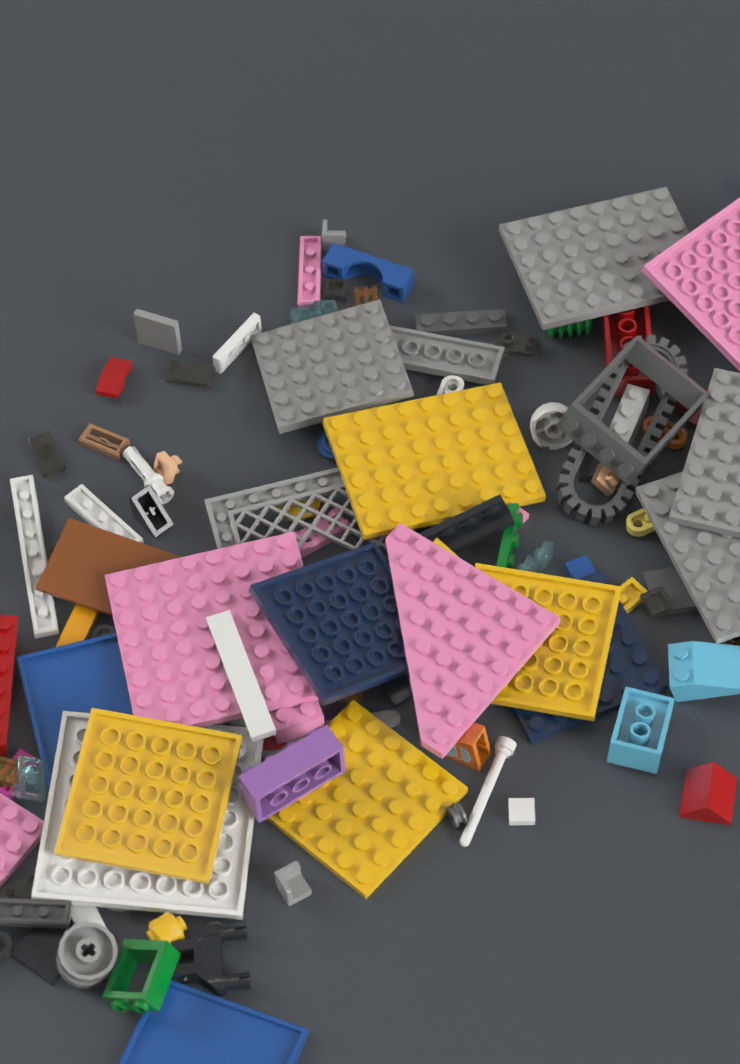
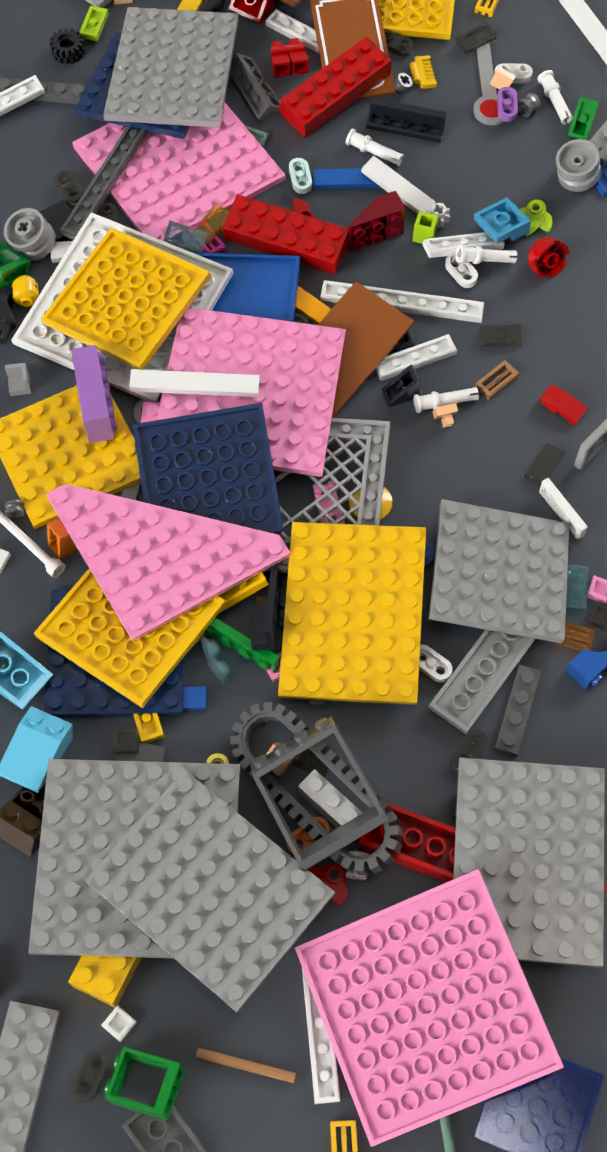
camera: 110 degrees right, 10 degrees up
white cylinder [530,402,573,450] -> none

